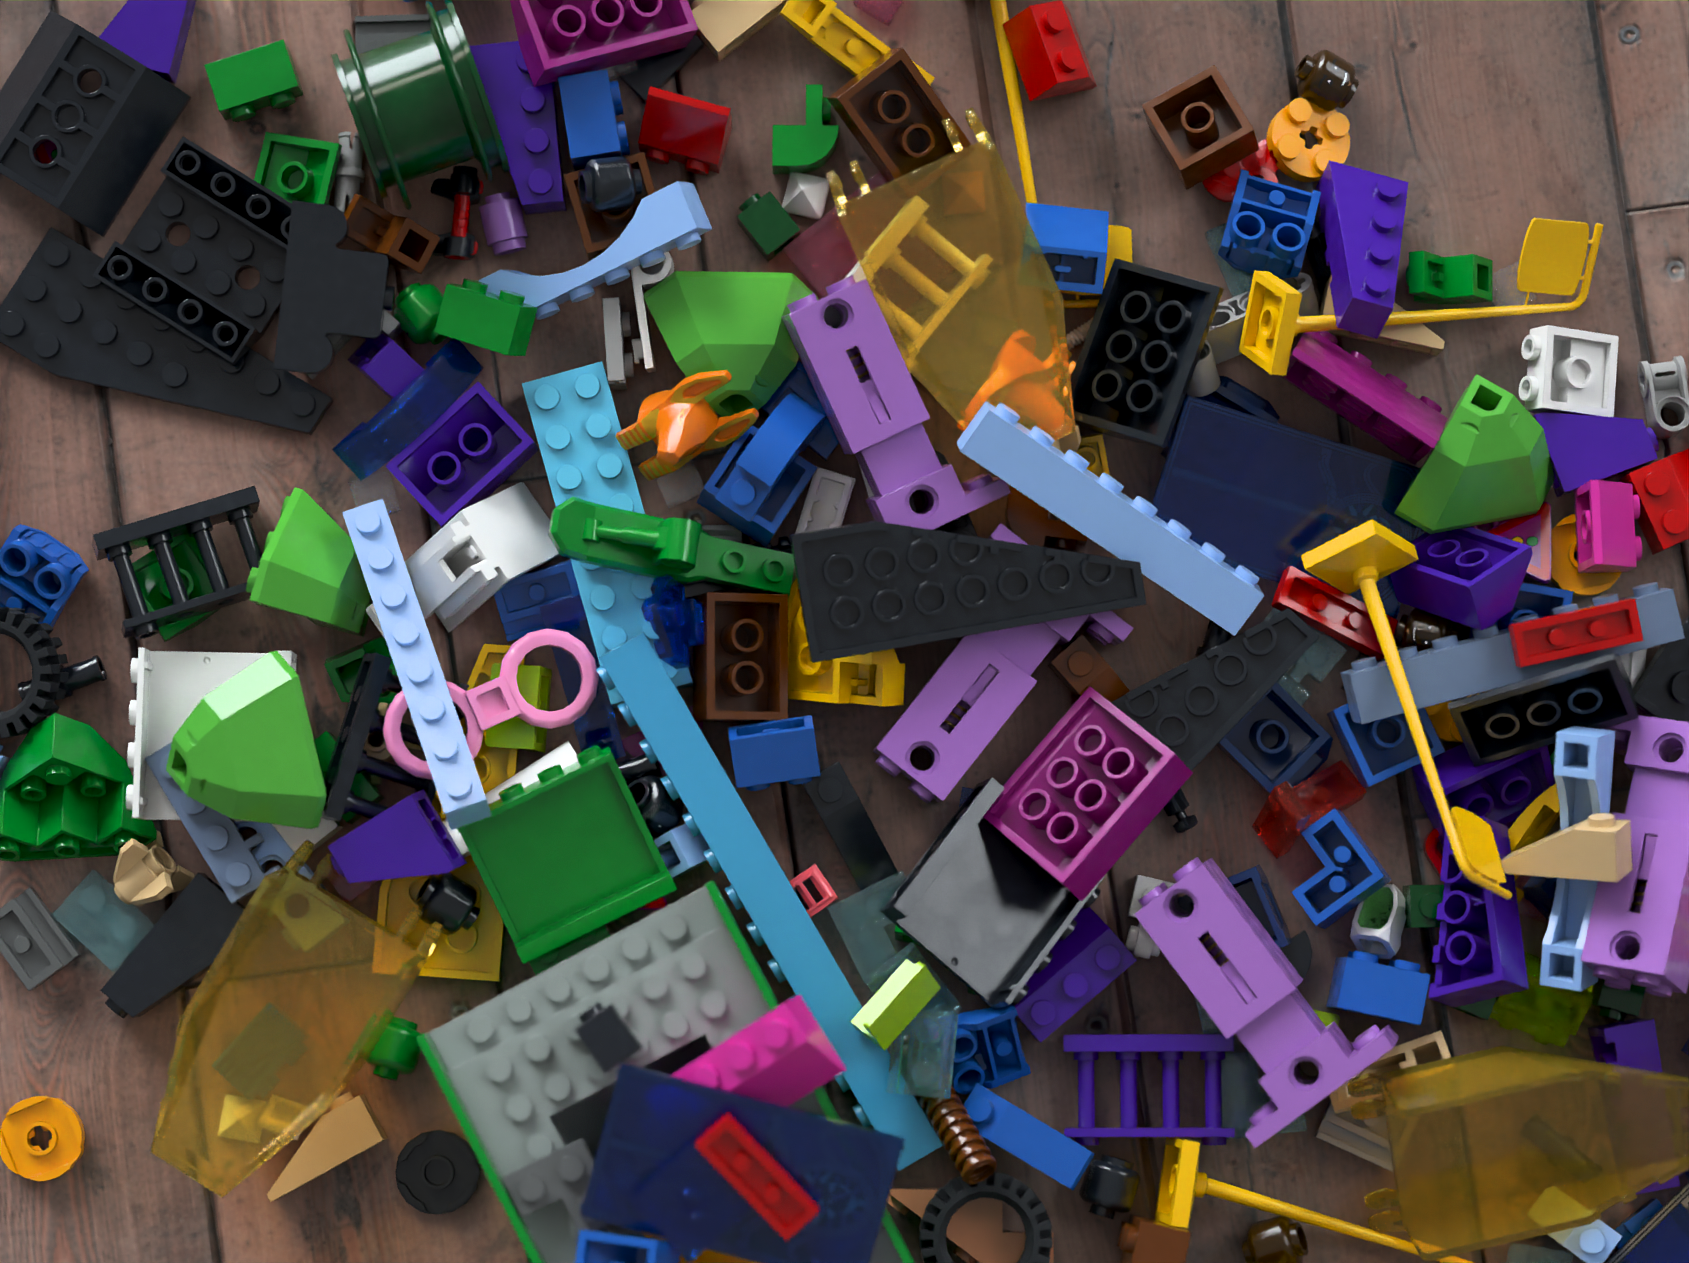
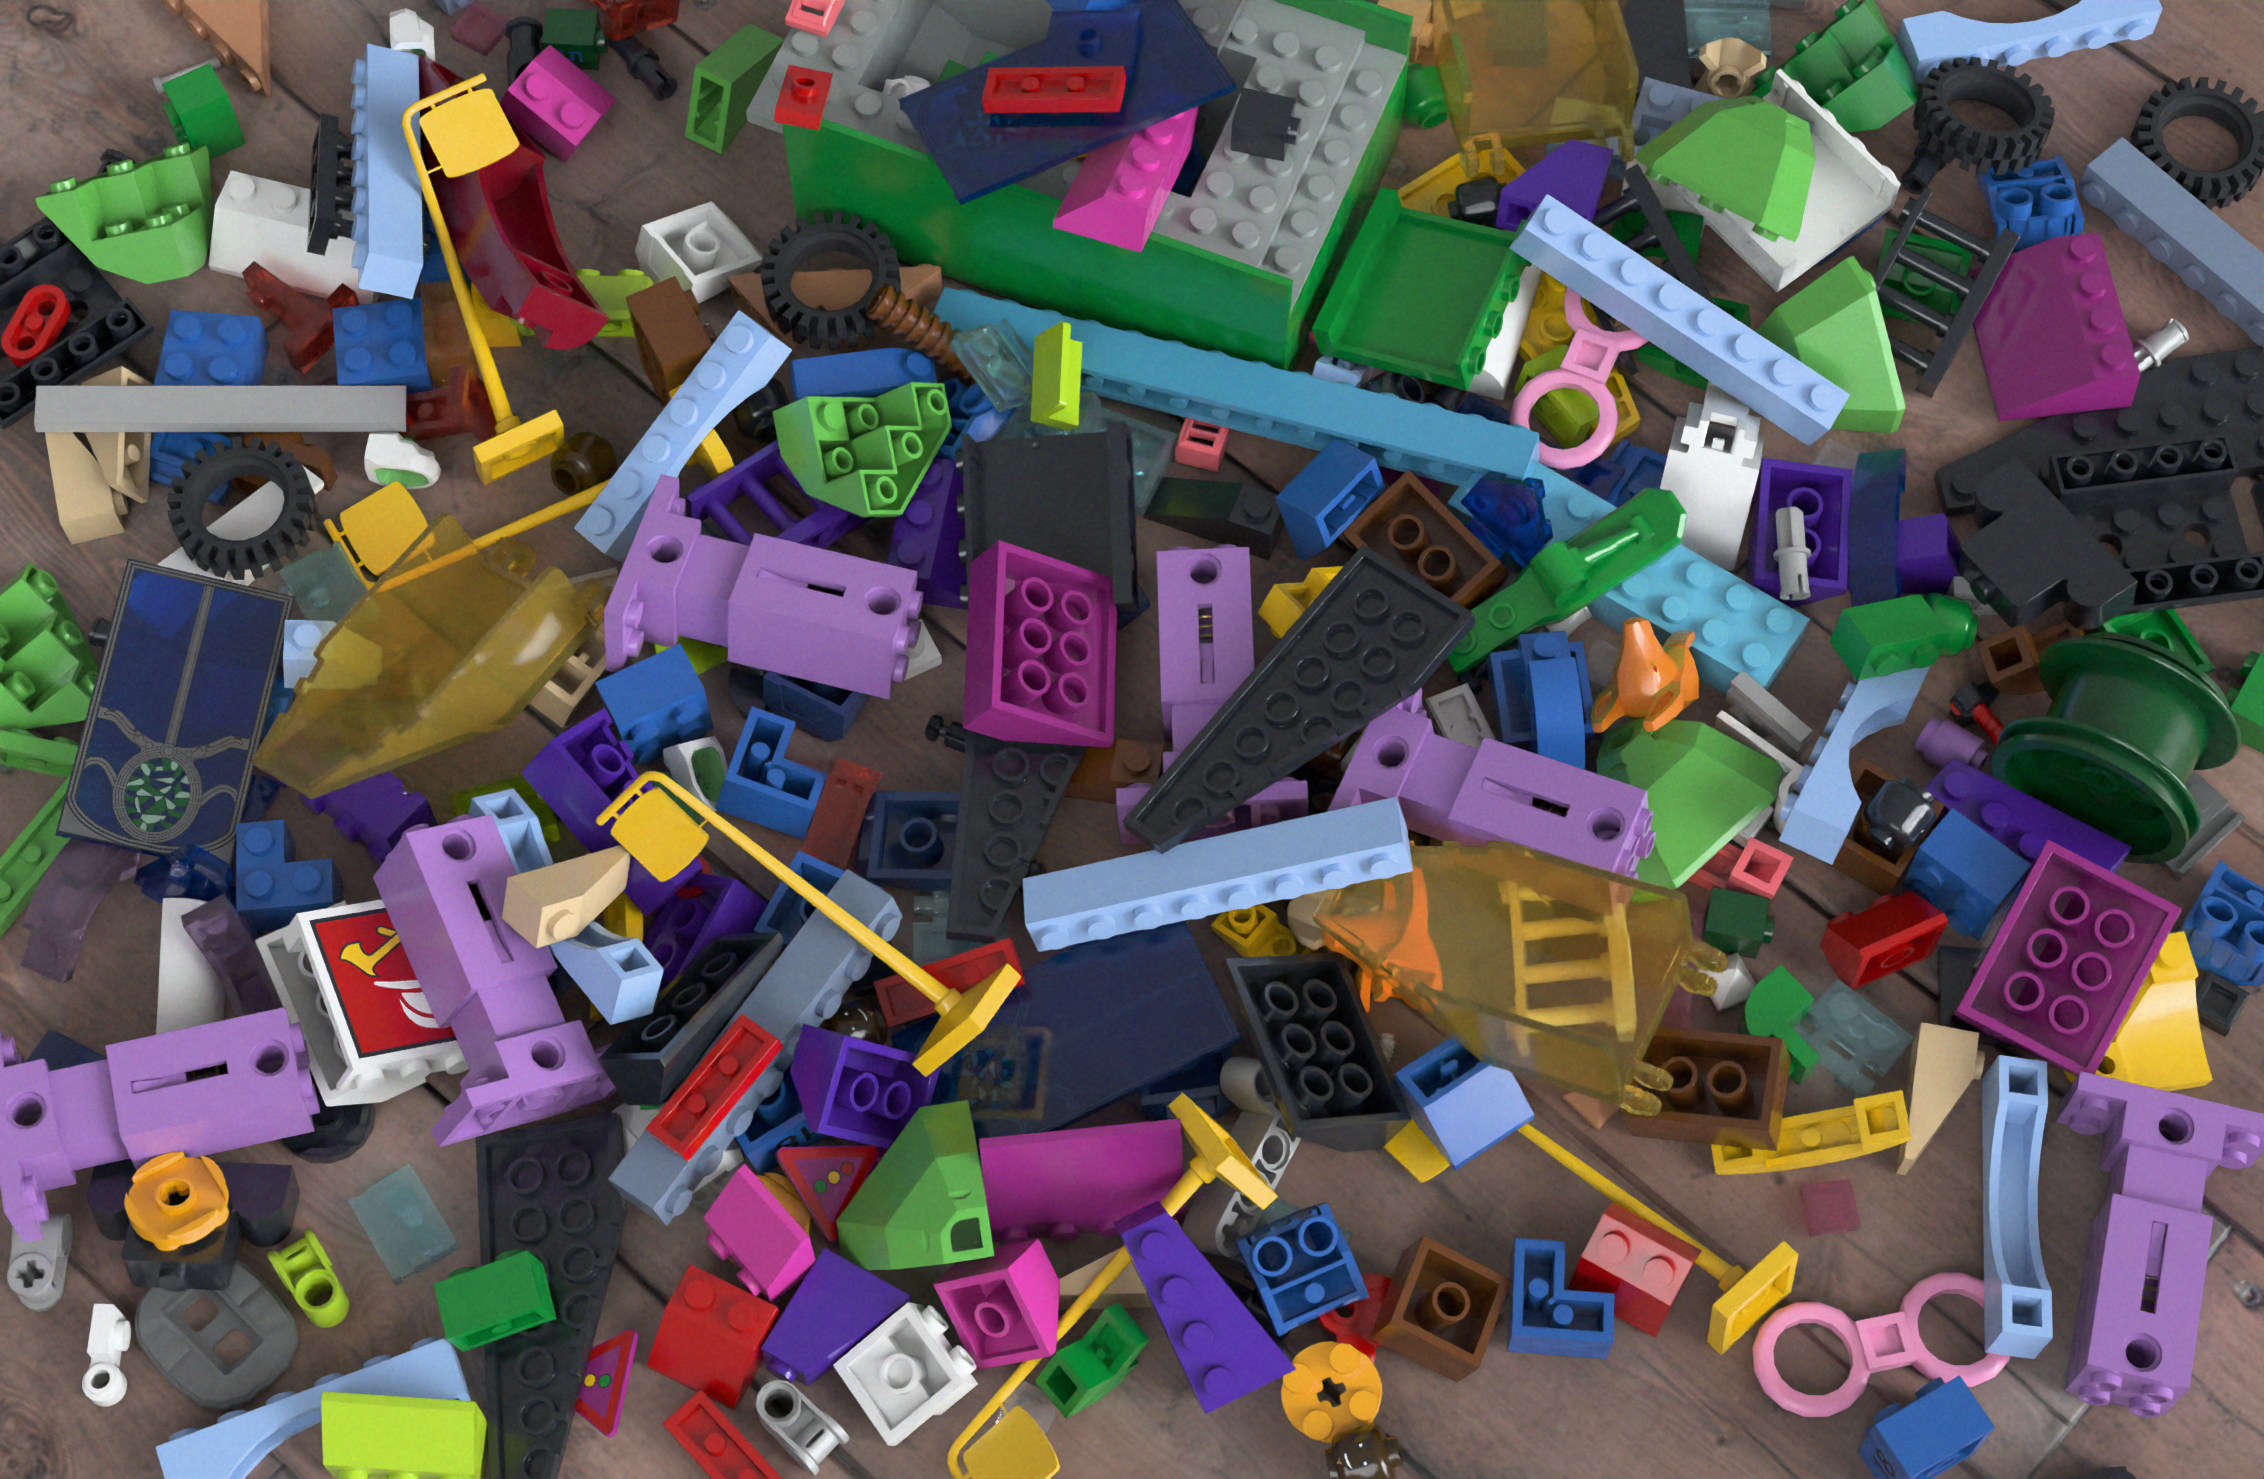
camera: 145 degrees right, 20 degrees down
none -> light blue arch [574,310,792,564]
none -> bright green brick [773,382,952,517]
none -> dark pink slope [933,1238,1060,1370]
none -> blue brick [1507,1238,1614,1359]
none -> coral slope [1687,837,1794,900]
none -> light grey axle [1773,507,1811,601]
none -> clear light blue plate [1793,978,1914,1097]
none -> magenta slope [1967,232,2141,422]
none -> light grey axle [2133,318,2189,374]

